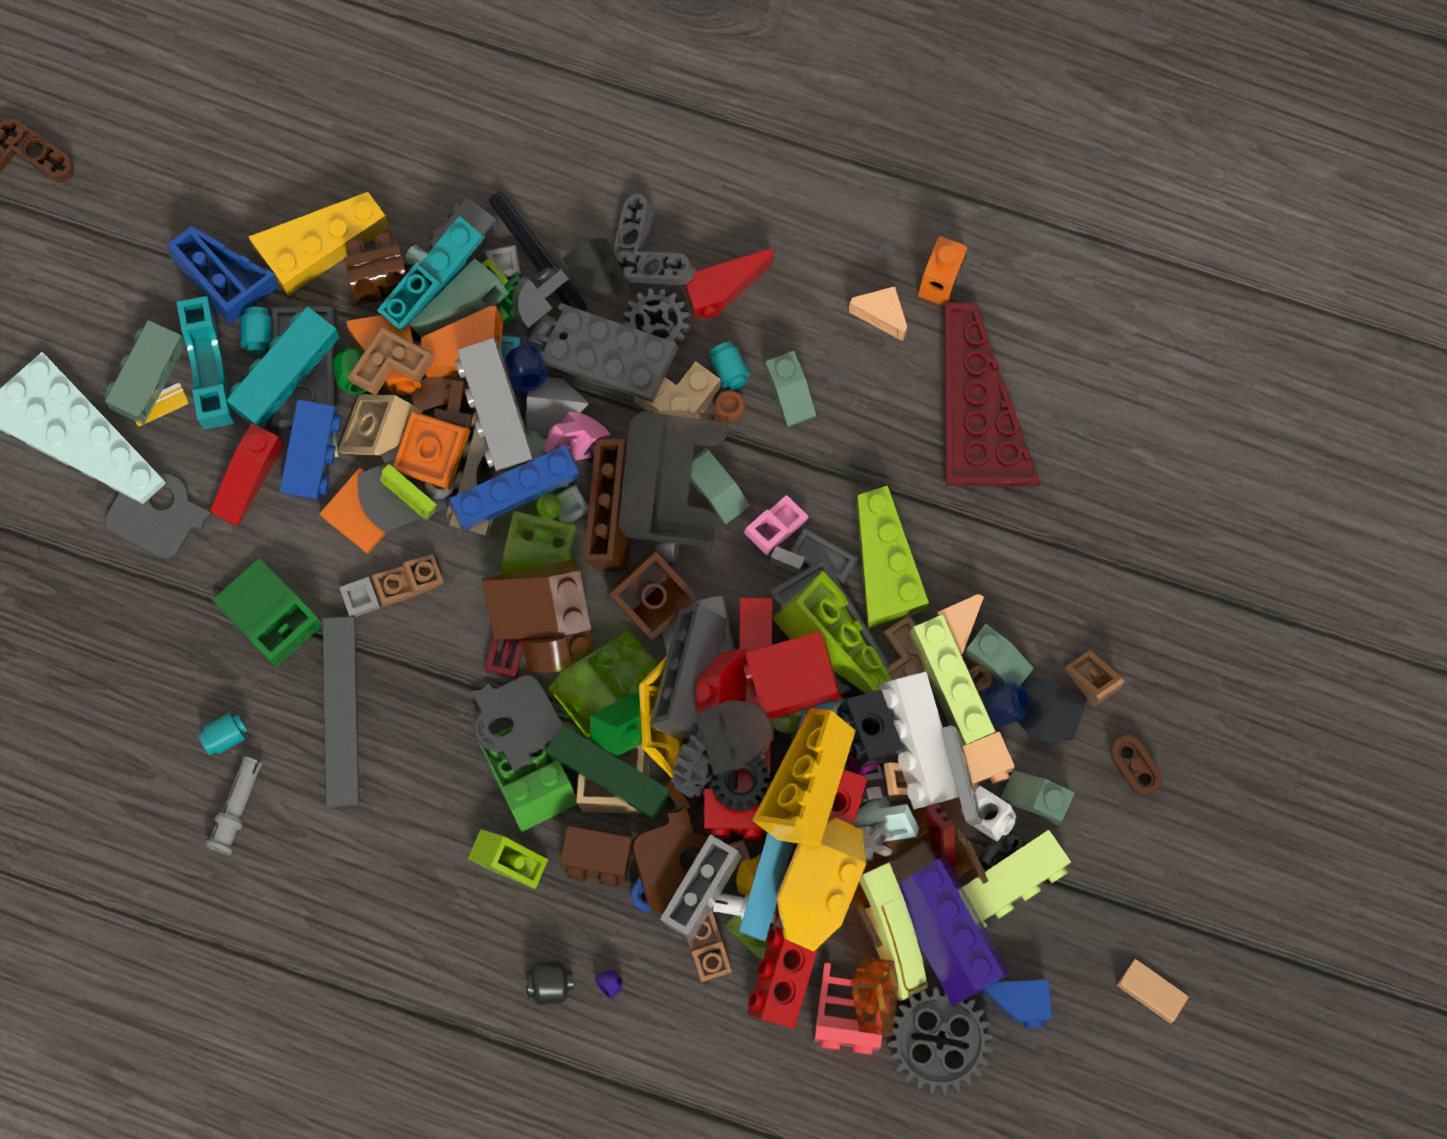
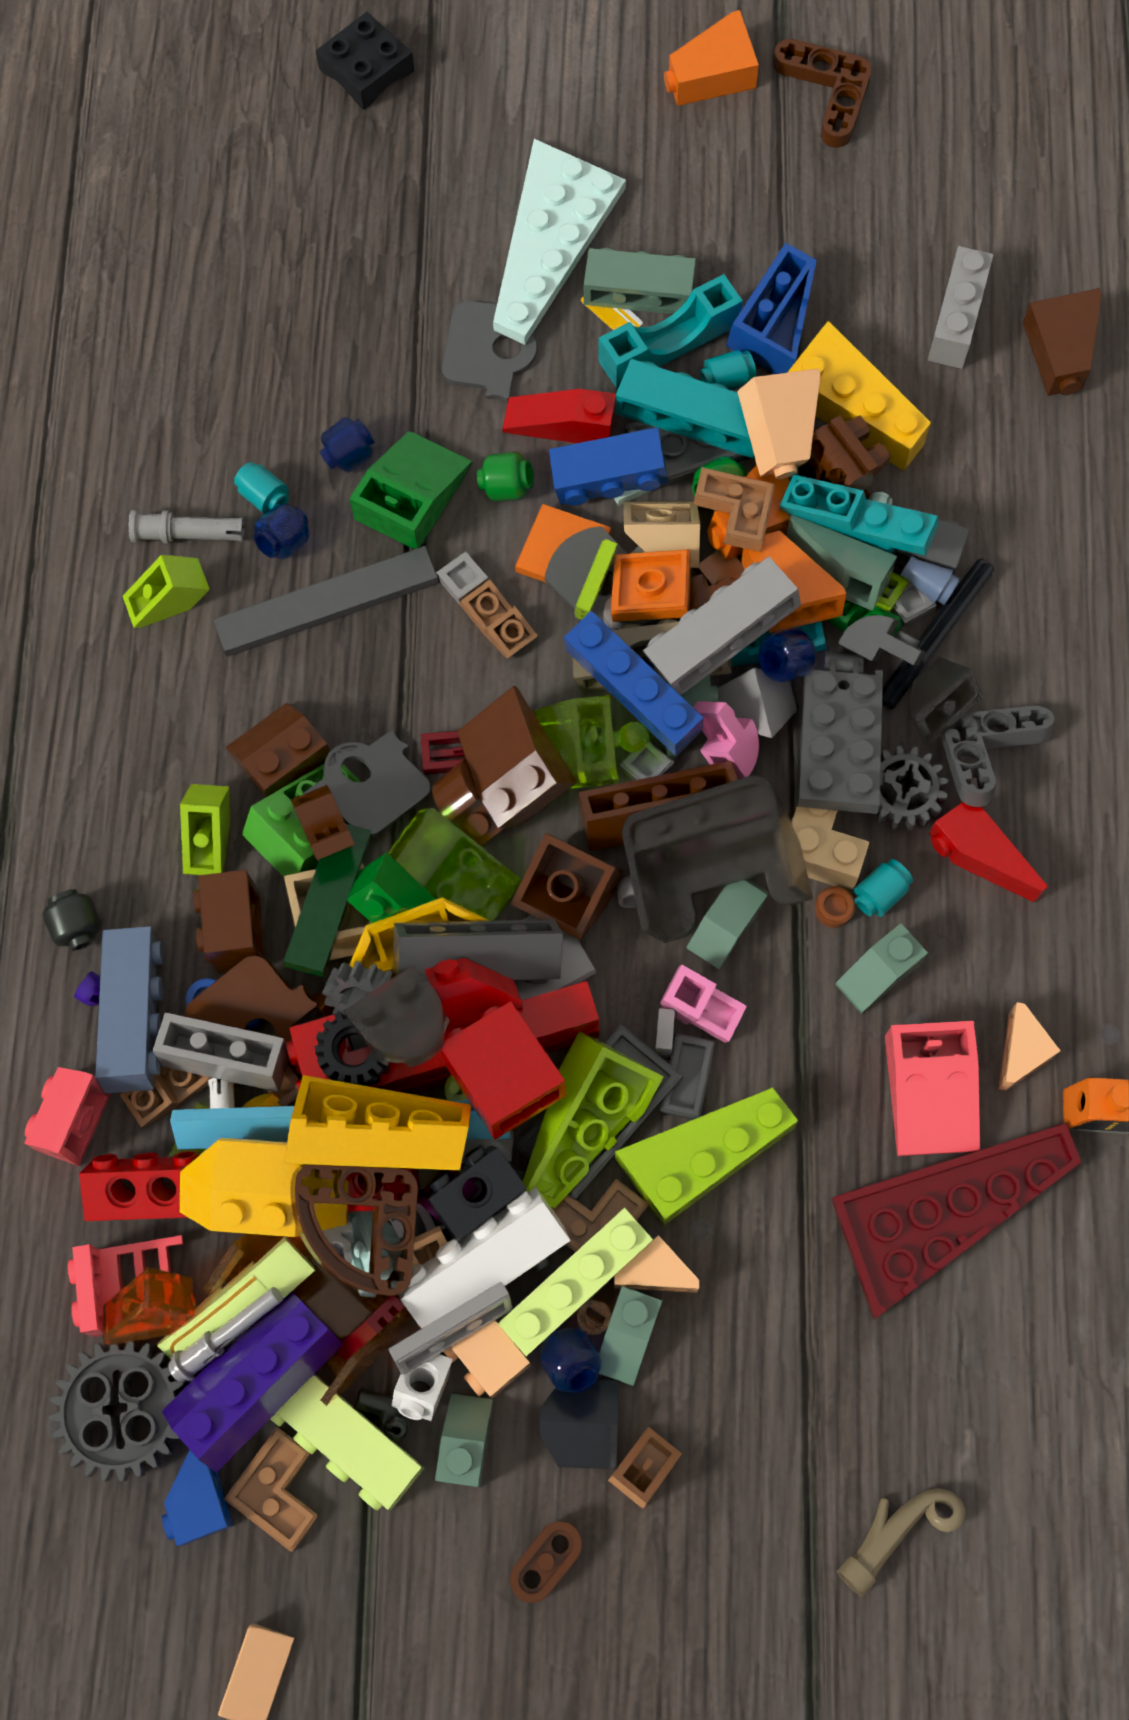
camera: 75 degrees right, 5 degrees down
none -> coral slope [24,1067,111,1167]
none -> sand blue brick [95,926,165,1094]
none -> lime slope [122,555,210,628]
none -> light grey pin [168,1287,283,1383]
none -> medium nougat tile [224,1427,320,1552]
none -> reddish brown slope [225,703,330,798]
none -> clear blue head [254,503,310,560]
none -> reddish brown beam [290,1164,418,1296]
none -> reddish brown slope [291,785,355,860]
none -> clear blue head [319,417,376,473]
none -> green head [477,451,534,502]
none -> light nougat slope [737,369,820,479]
none -> dark tan plant [836,1488,966,1597]
none -> coral slope [885,1021,980,1156]
none -> sand blue cone [900,556,960,605]
none -> light grey brick [927,246,993,369]
none -> reddish brown slope [1023,288,1102,396]

